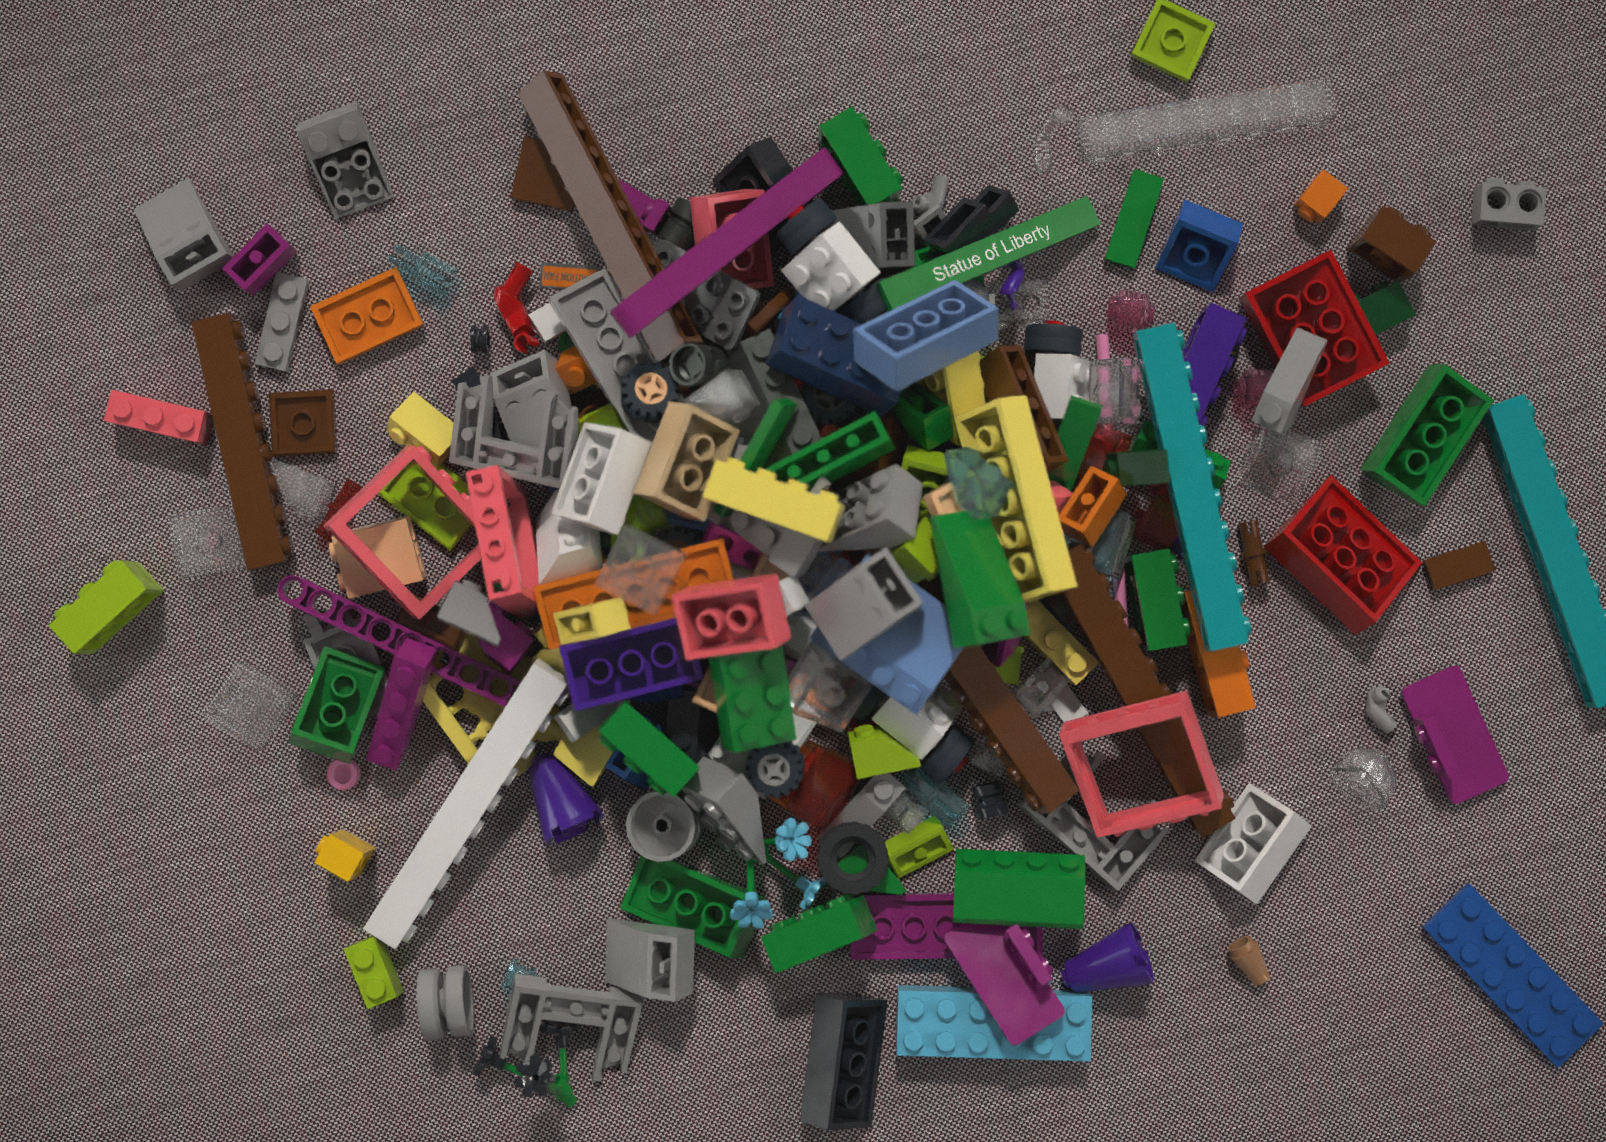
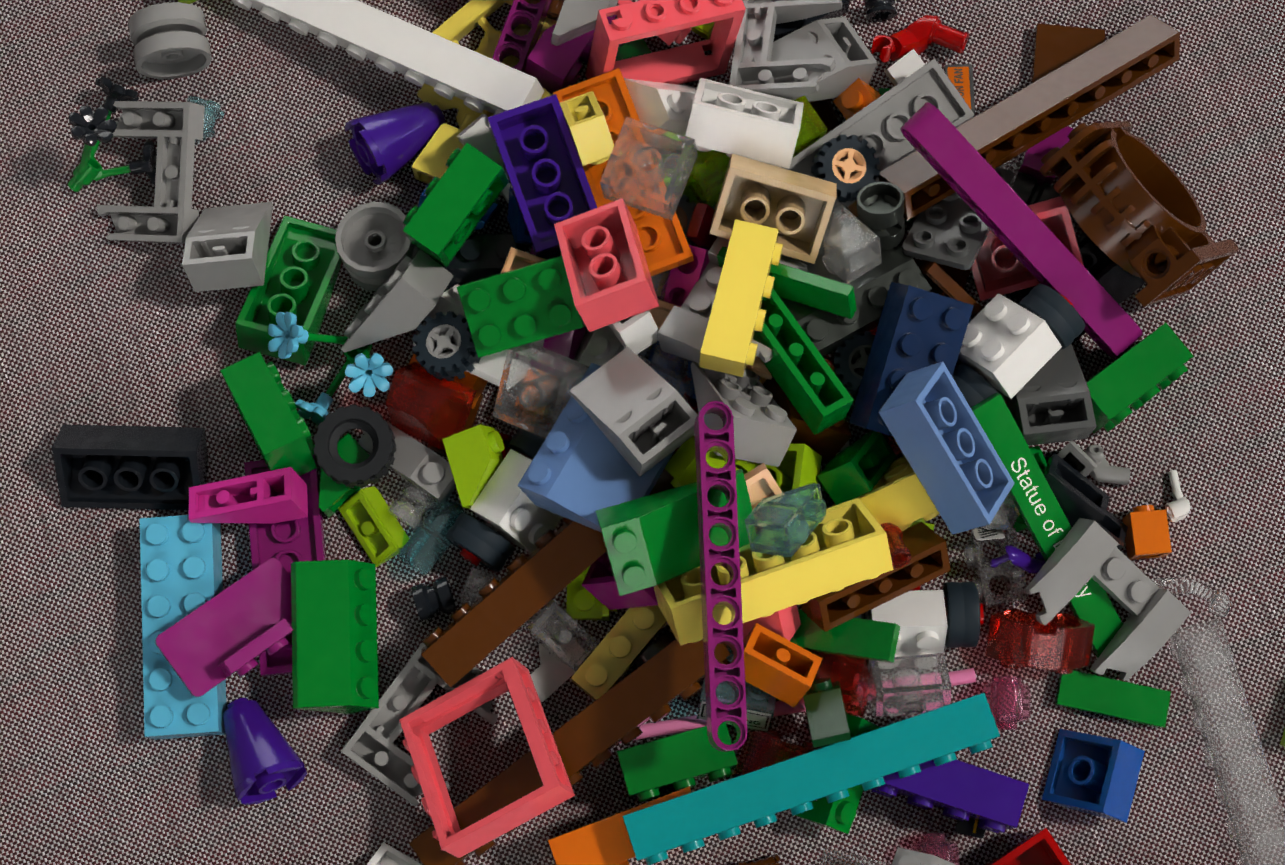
camera: 85 degrees right, 10 degrees down
none -> dark pink slope [189,467,308,524]
none -> dark red tile [686,203,717,250]
none -> magenta beam [694,401,748,752]
none -> clear red pin [881,523,911,568]
none -> clear red brick [986,608,1095,674]
none -> light grey wedge [1025,518,1191,681]
none -> reddish brown brick [1039,120,1240,307]
none -> orange brick [1122,505,1172,560]
none -> white hand [1165,470,1191,522]

